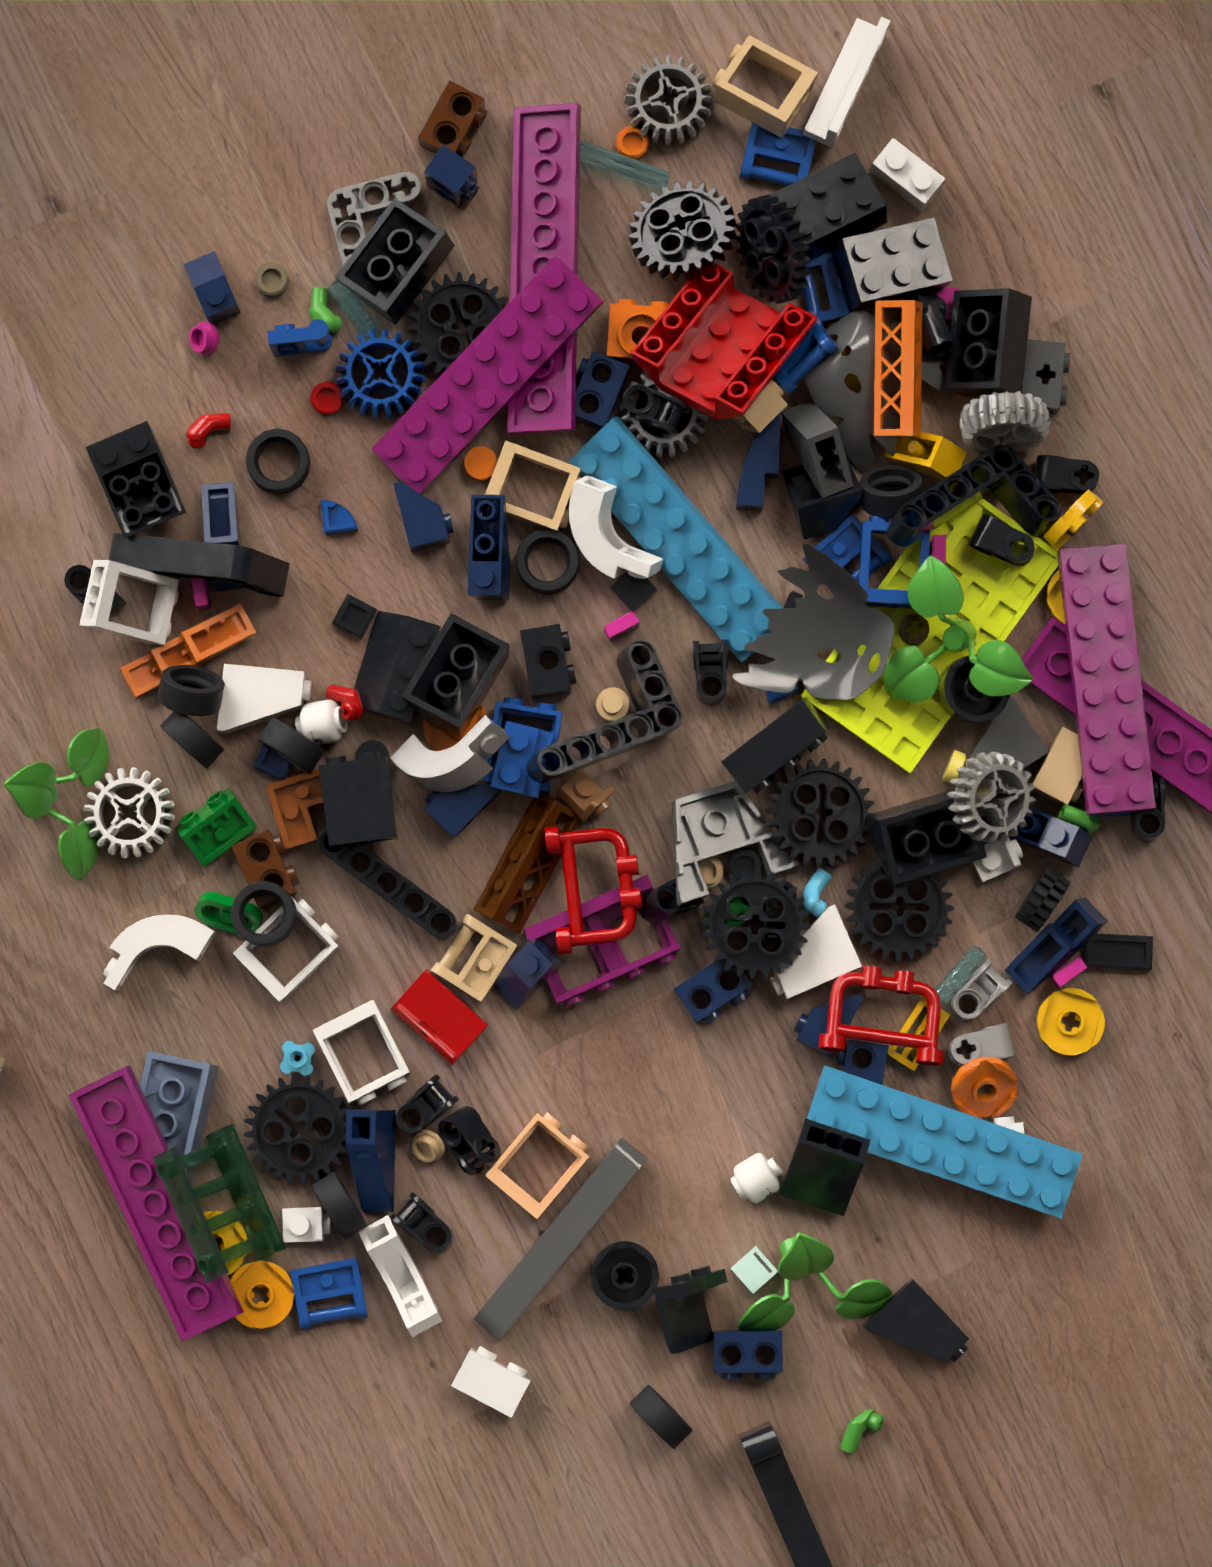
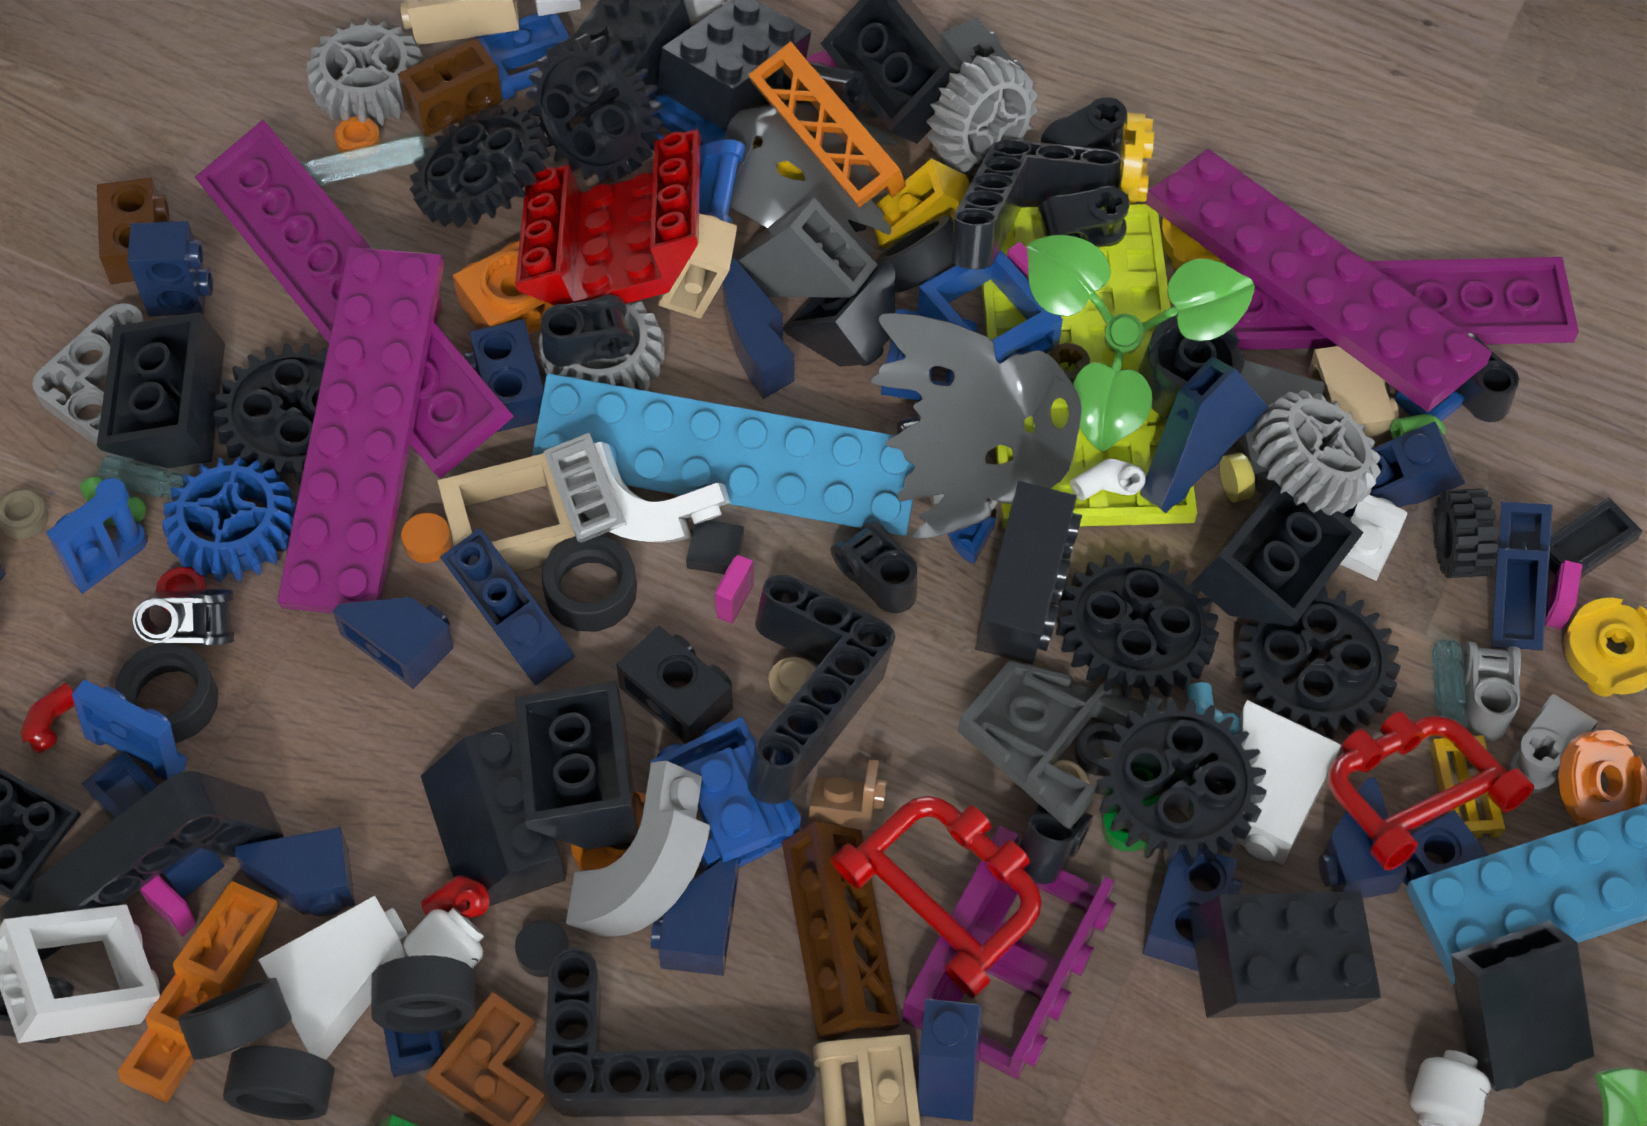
camera: 40 degrees left, 25 degrees down
black brick [319,752,398,848] -> none
blue tile [320,500,358,535] -> none
black tile [332,594,378,639] -> none
none -> blue plate [72,679,187,780]
none -> black piece [133,589,234,645]
none -> dark blue slope [235,827,355,916]
none -> reddish brown brick [398,38,503,138]
none -> light grey slope [544,433,627,543]
none -> white arm [1070,459,1146,501]
none -> dark blue slope [1140,356,1269,513]
none -> black brick [1189,891,1381,1018]

